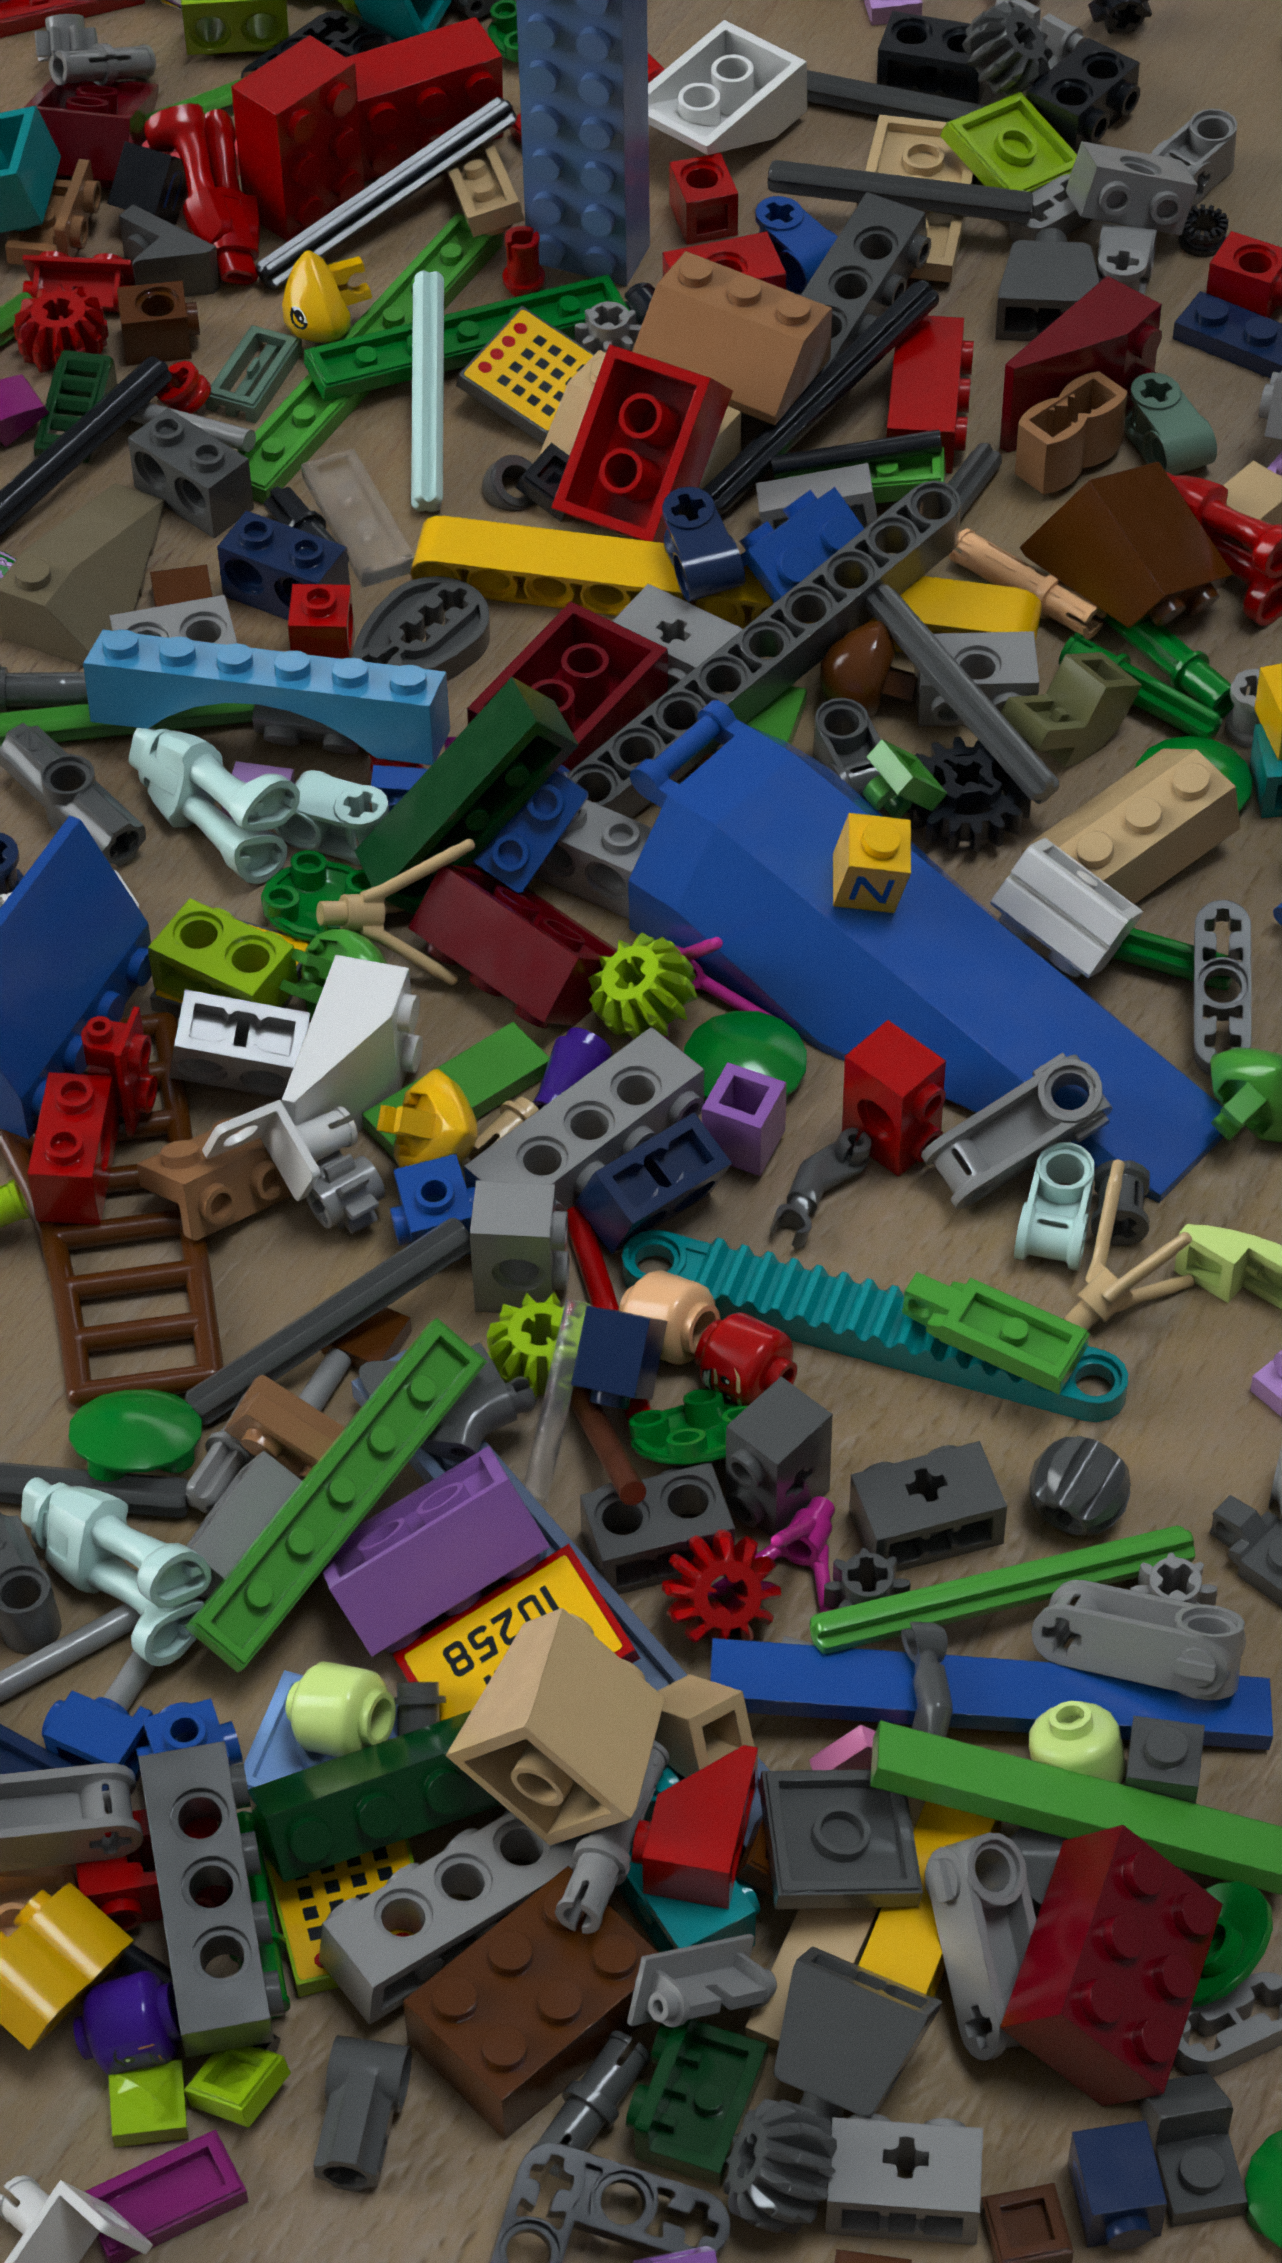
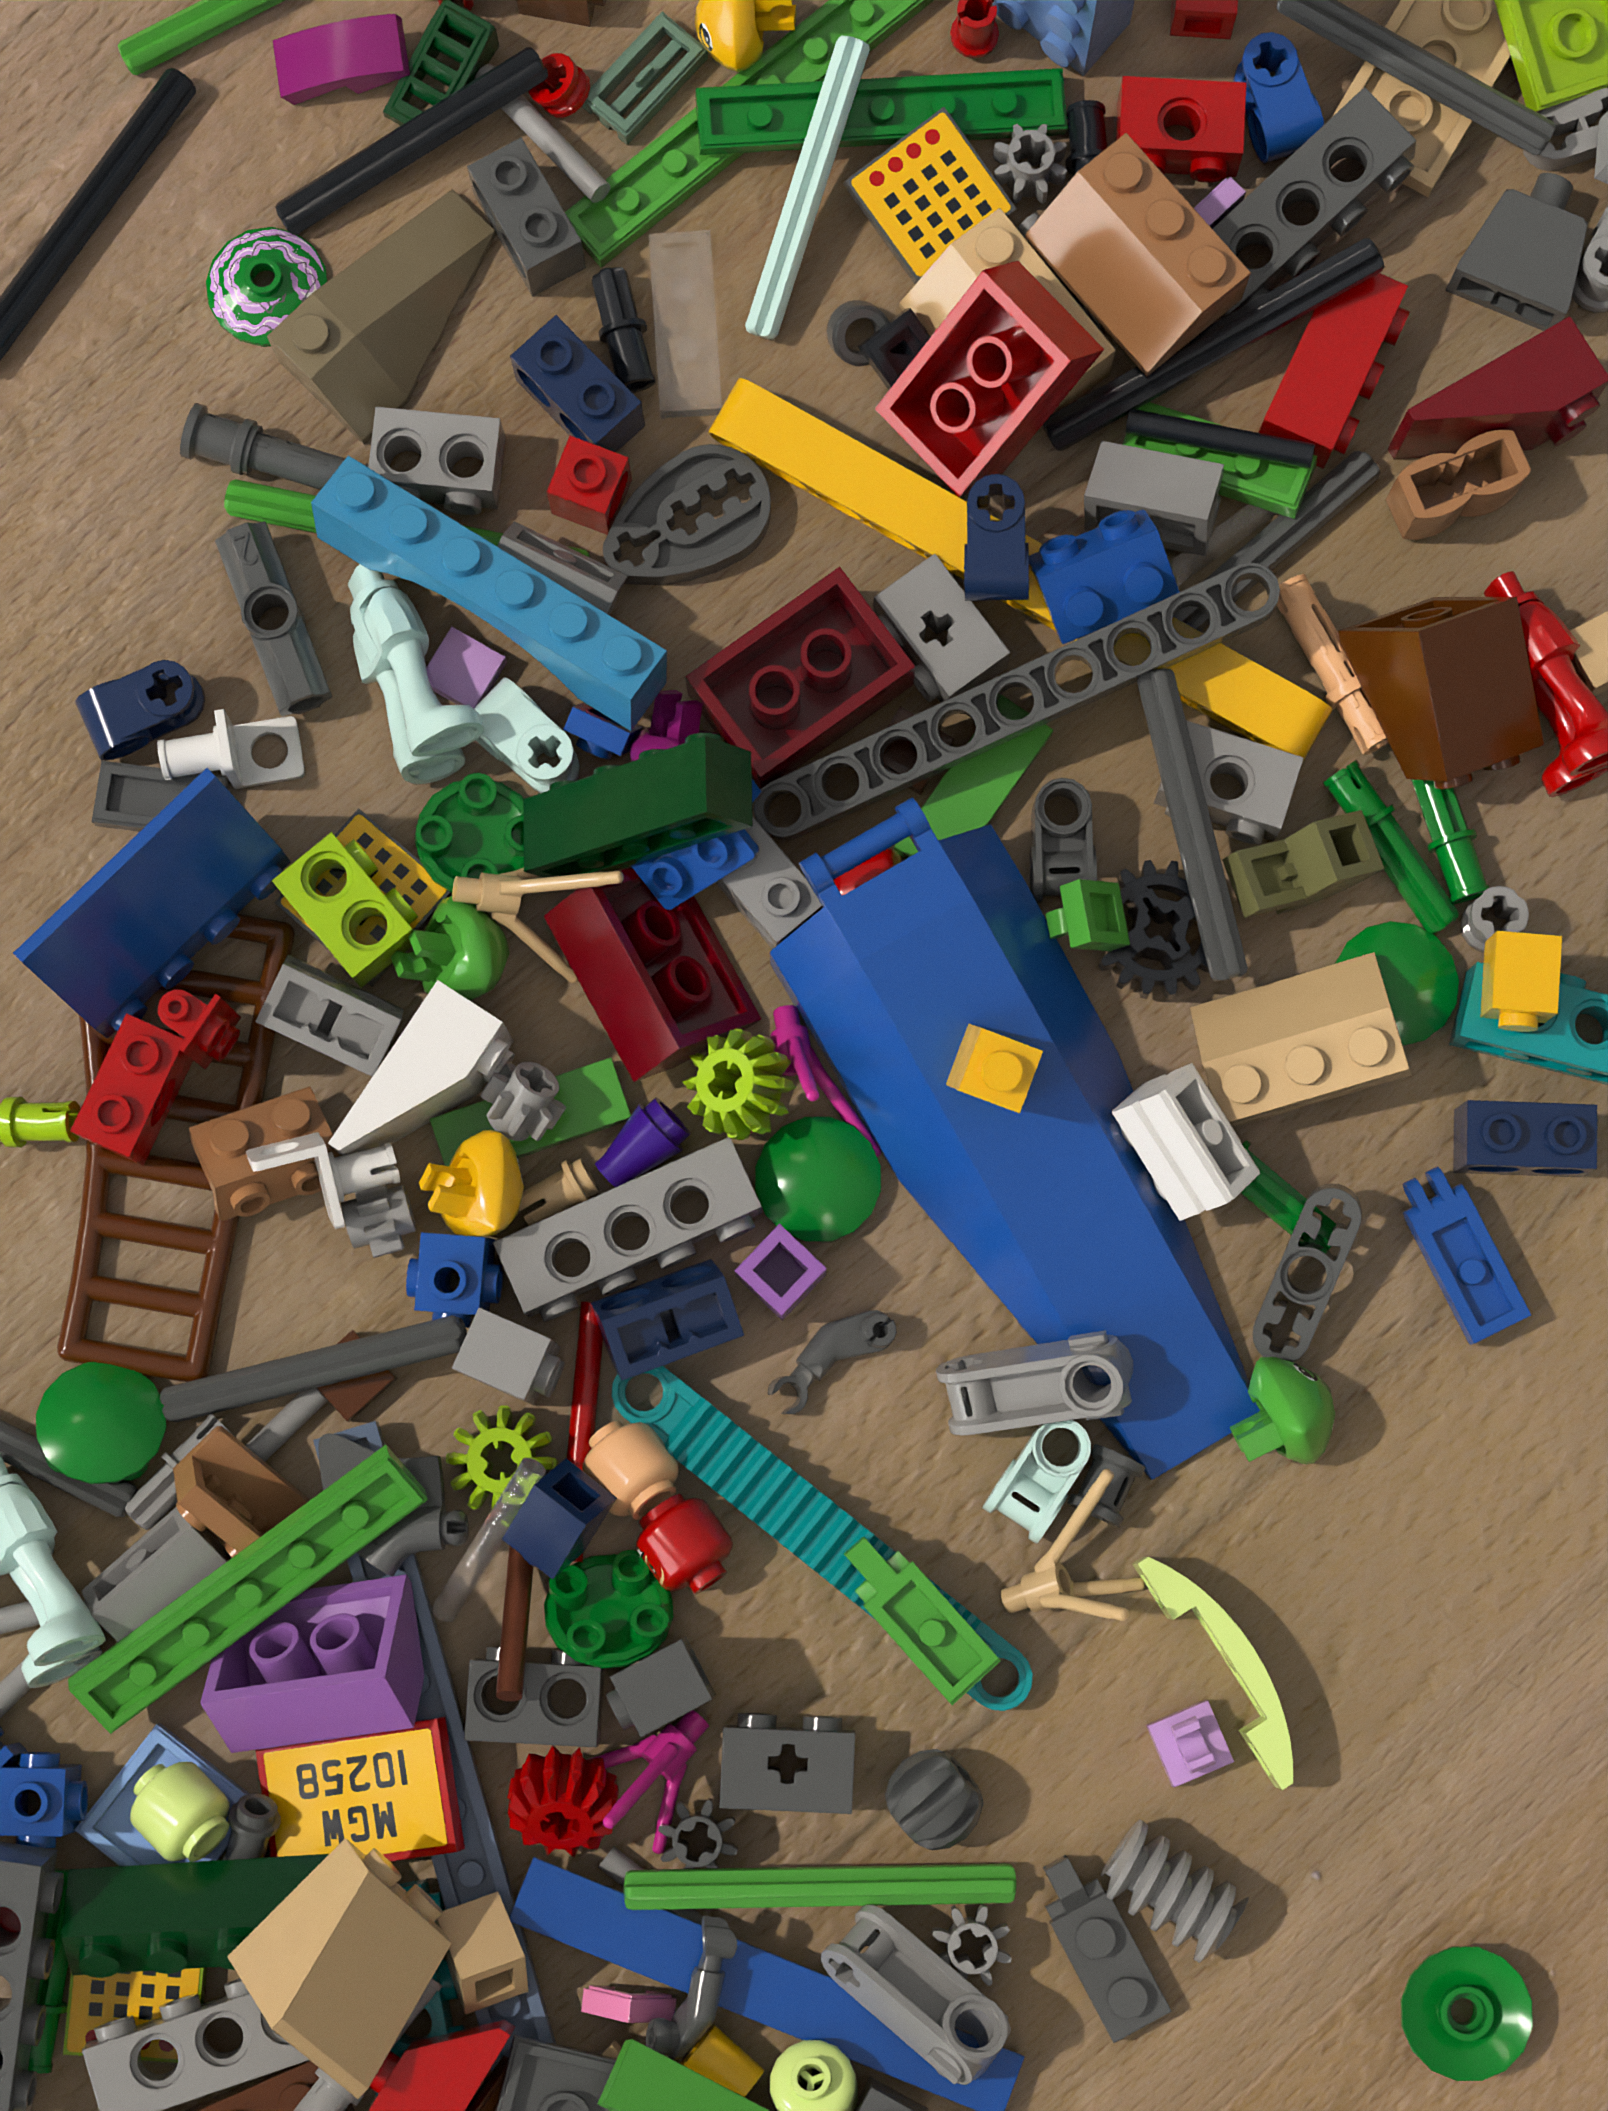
camera: 20 degrees right, 30 degrees up
reddish brown tile [150,564,213,607] -> none
reddish brown piece [820,621,918,718] -> none
red brick [842,1020,946,1177] -> none
sand green piece [1124,372,1217,476] -> none
none -> light grey gear [480,1062,566,1141]

